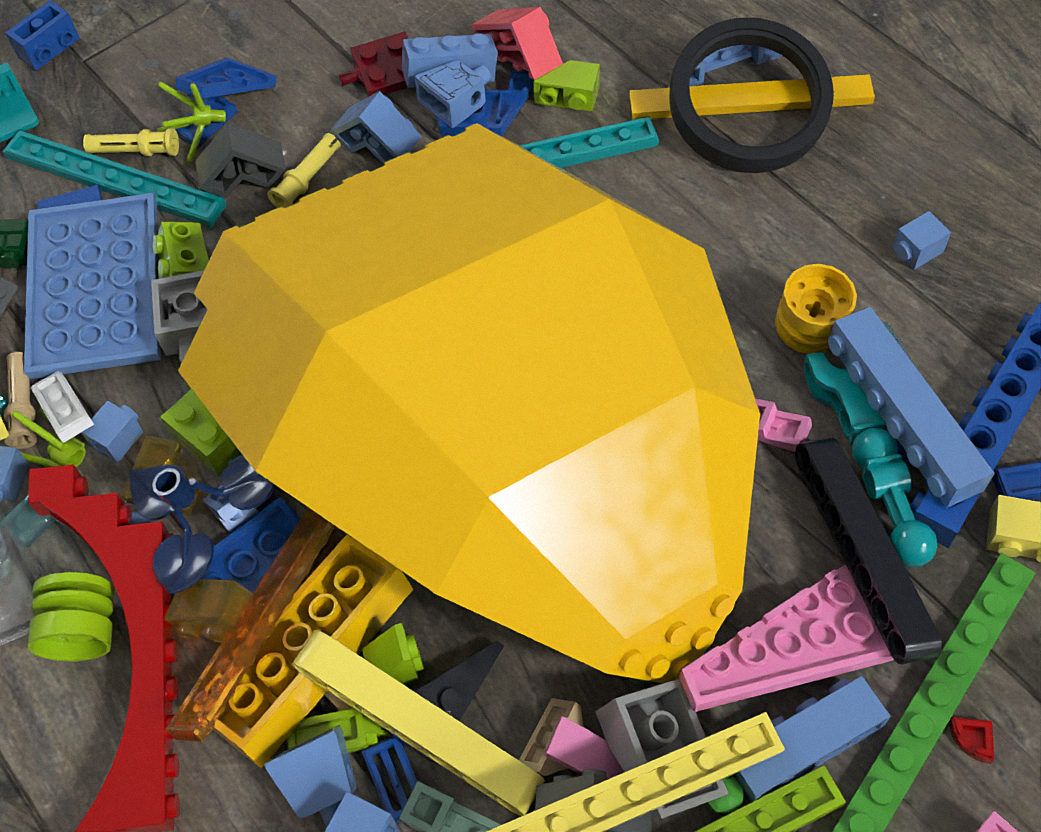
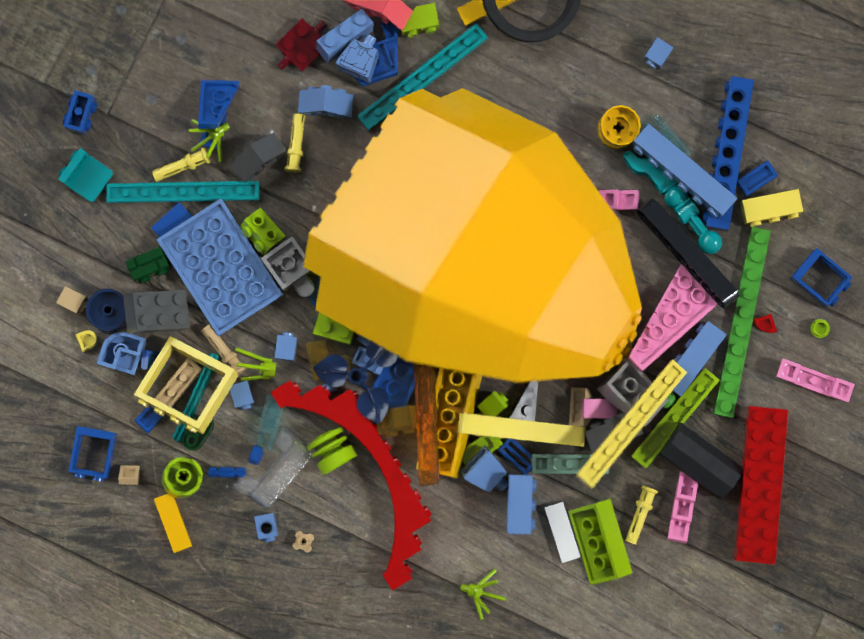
camera: 25 degrees left, 25 degrees up
white tile [30,371,94,443] -> none

